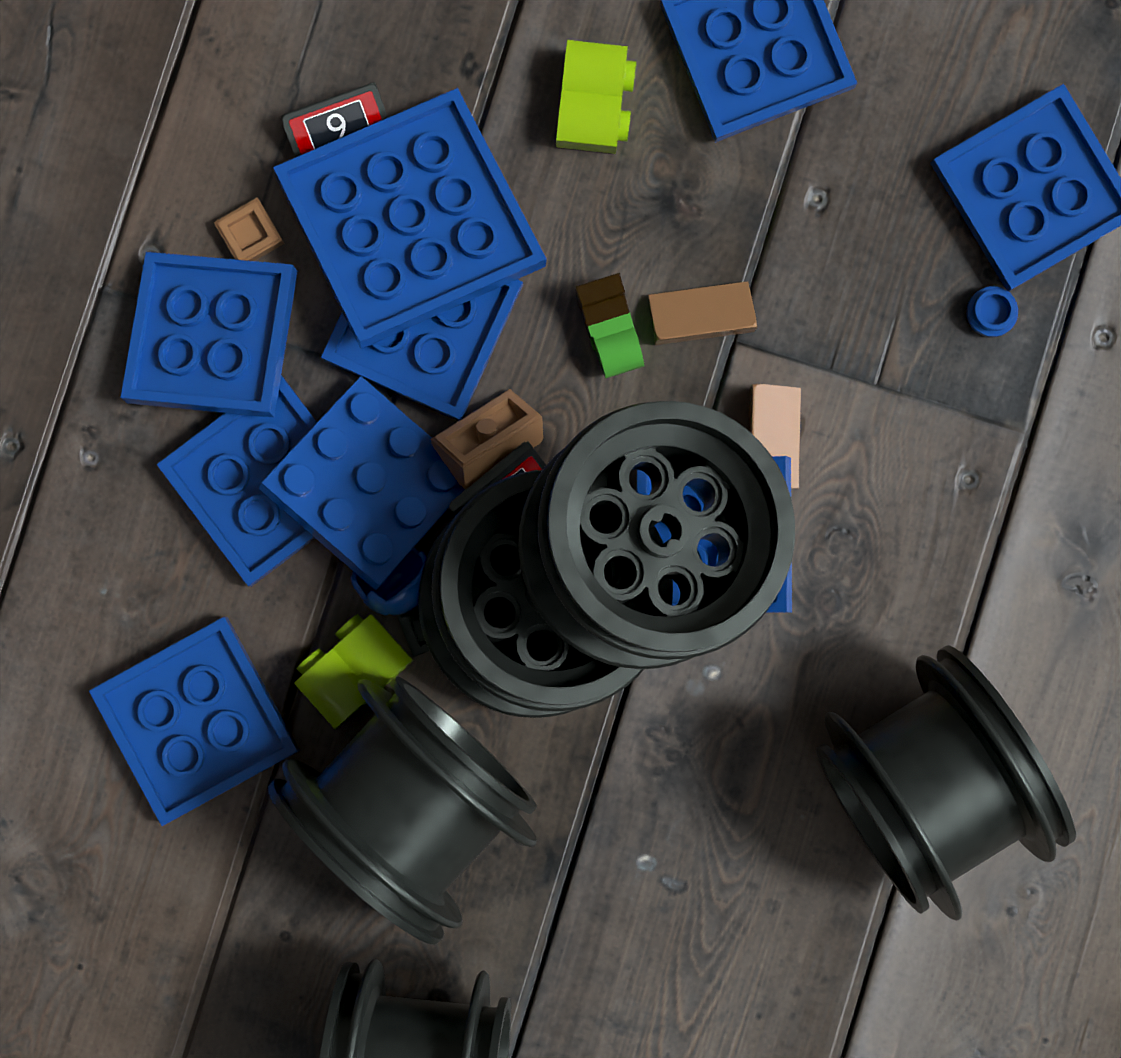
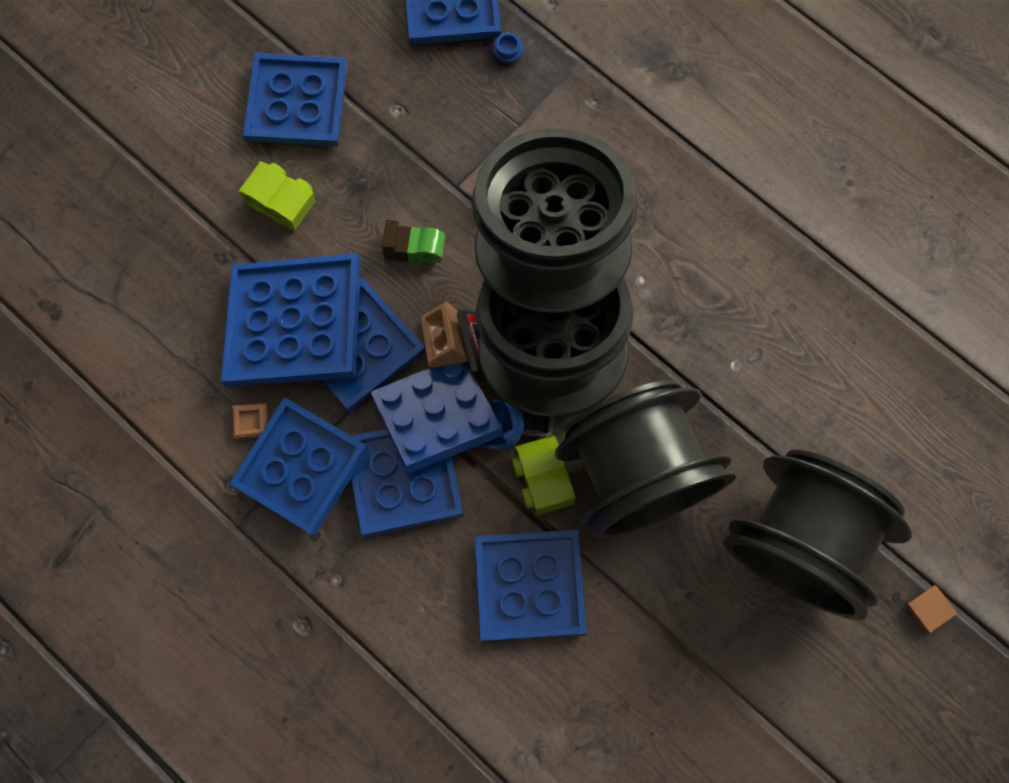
camera: 60 degrees left, 15 degrees down
slope [280,83,388,158] -> none
medium nougat slope [648,281,757,345] -> none
pearl dark grey wheel [816,645,1076,921] -> none

